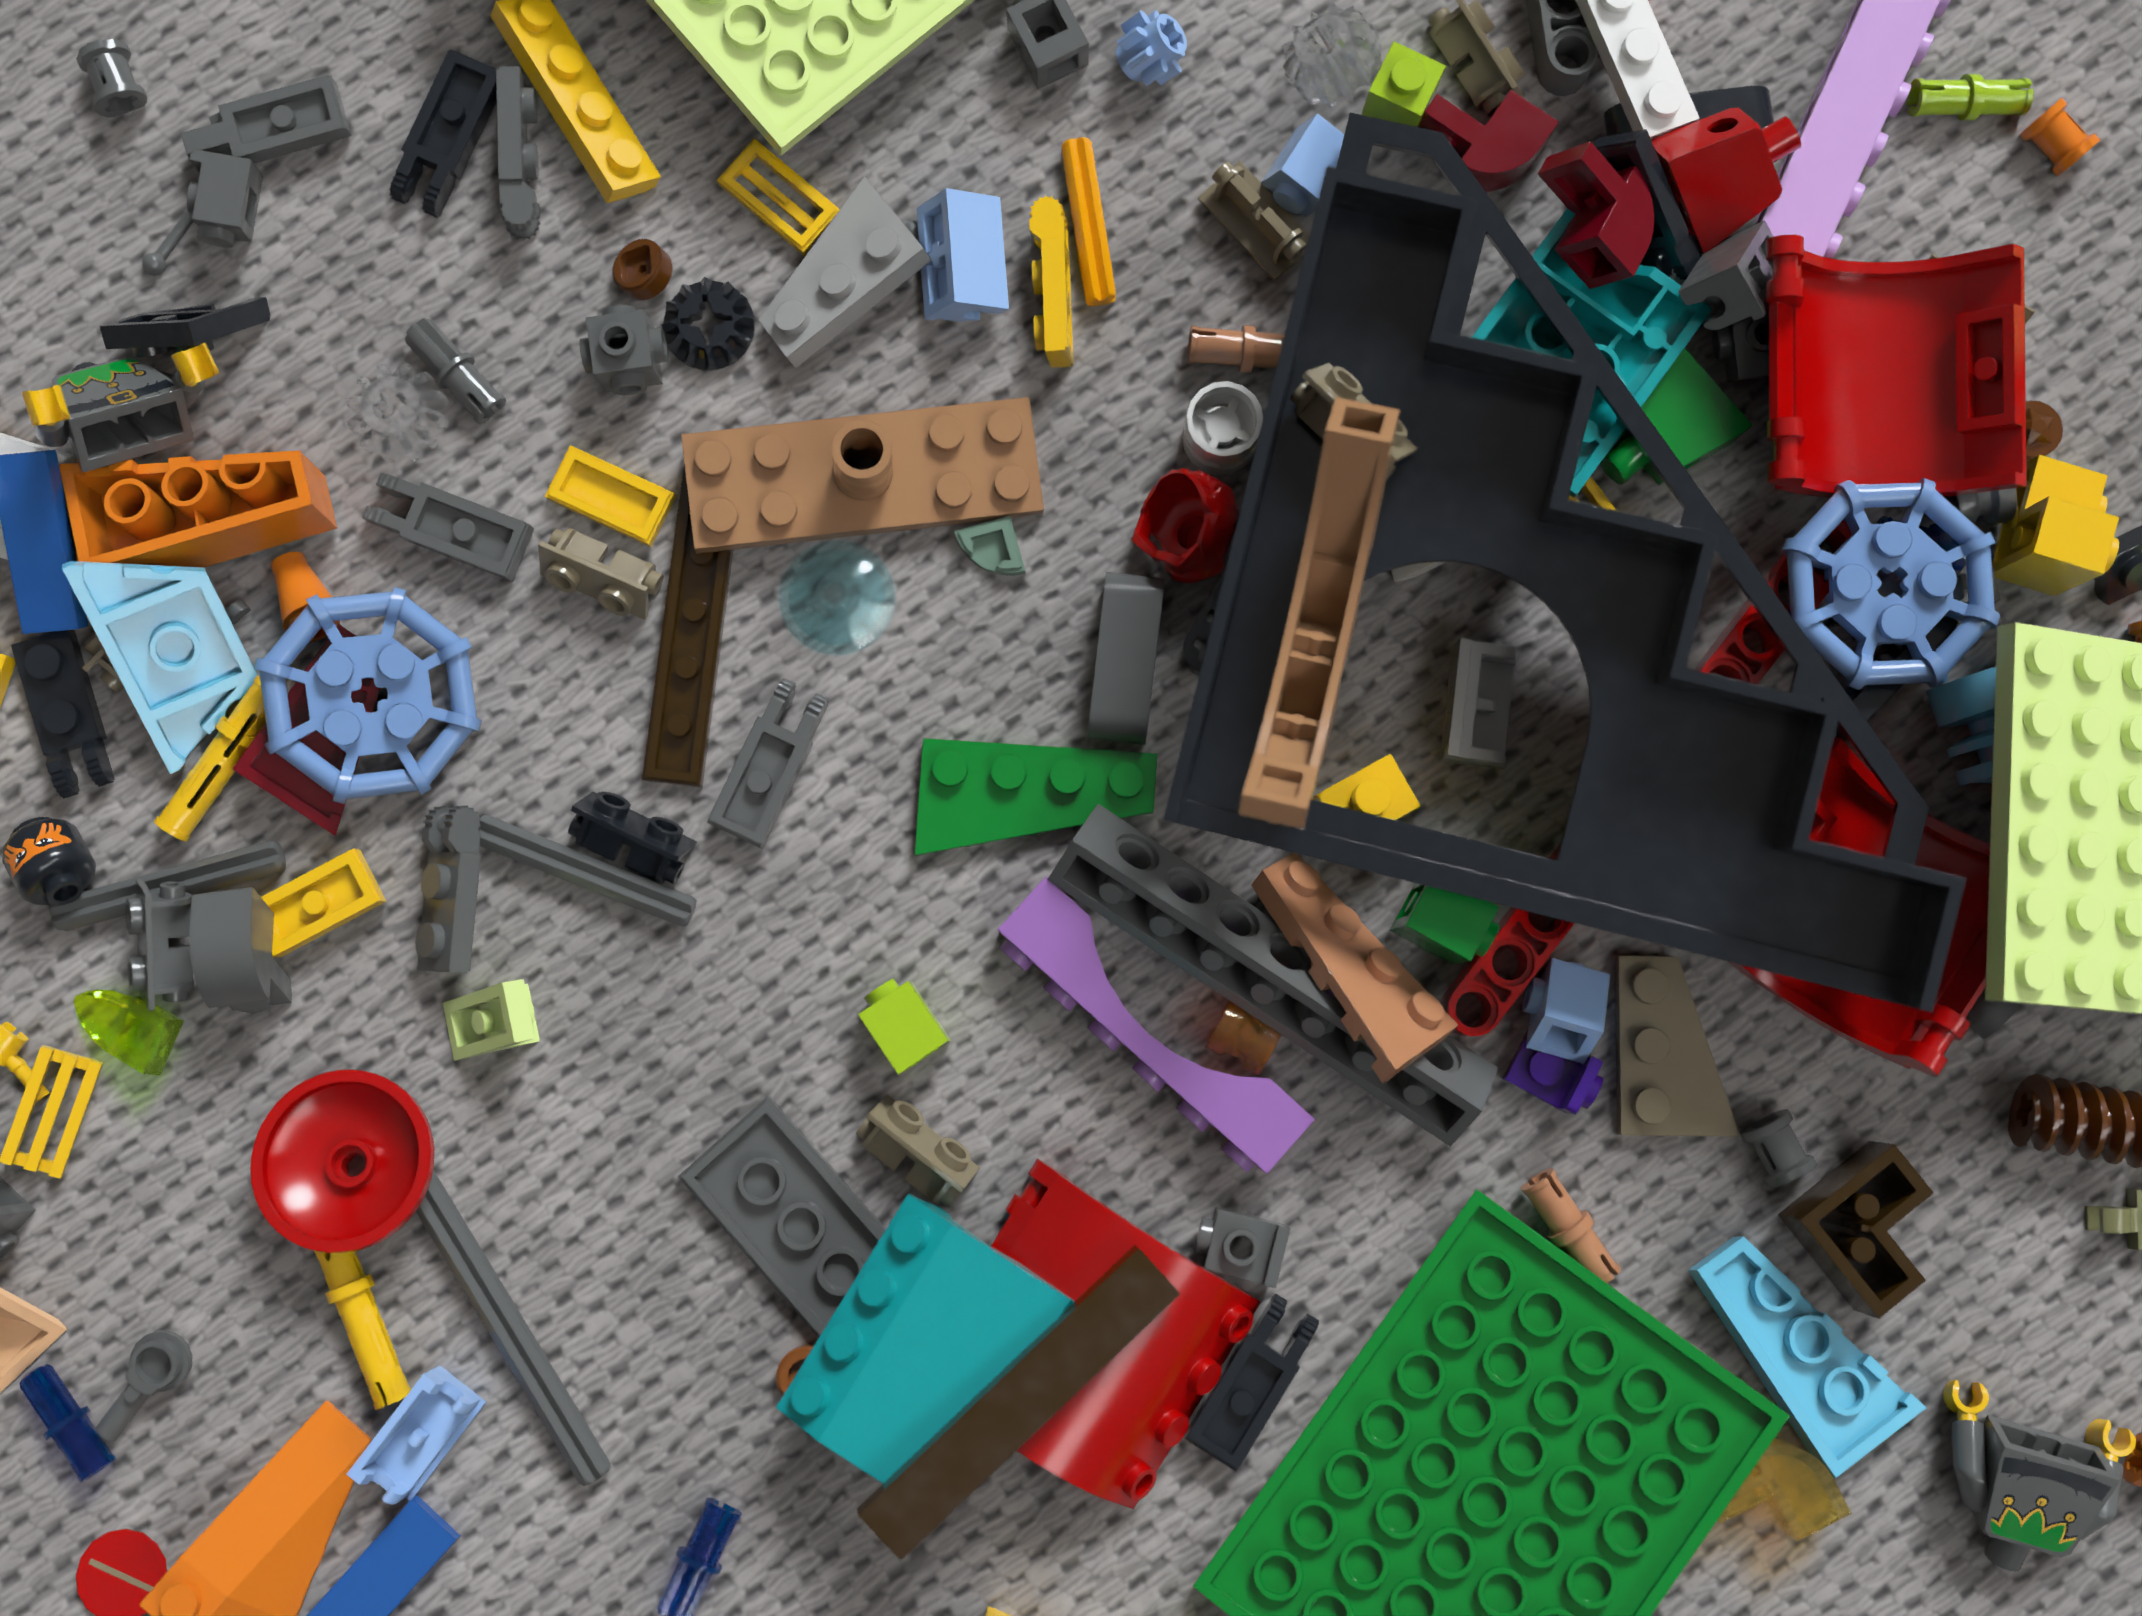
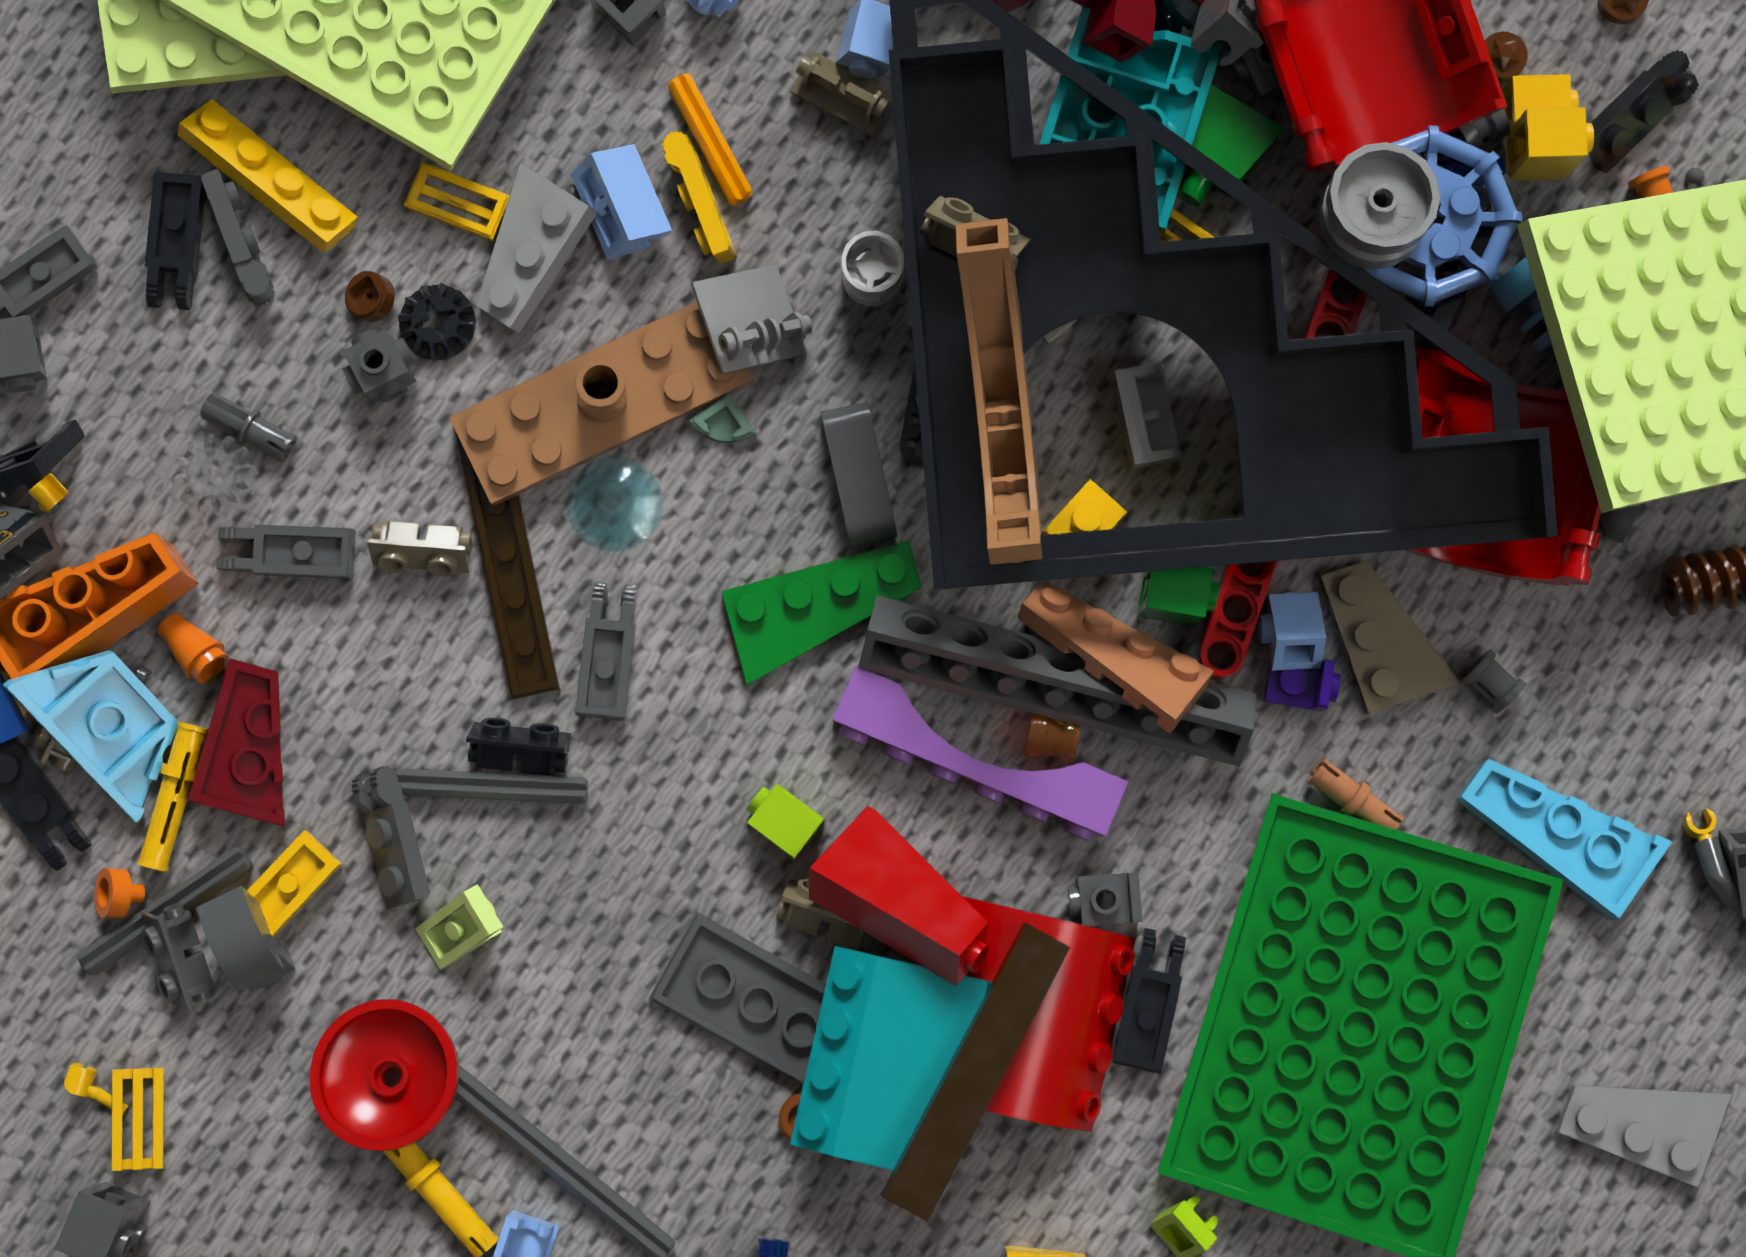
camera: 20 degrees left, 0 degrees up
black head [2,817,96,906] -> none
clear neon green plate [73,989,184,1075] -> none
medium blue plate [254,587,482,804] -> none
yellow tile [544,445,677,547] -> none
red hair [1131,468,1238,584] -> none
nougat pin [1187,325,1285,373] -> none
clear yellow brick [1717,1437,1852,1542] -> none
dark brown brick [1778,1141,1934,1319] -> none
none -> orange tile [94,868,145,918]
none -> light grey hinge [691,264,812,374]
none -> red slope [809,806,989,986]
none -> light grey wheel [1318,142,1441,270]

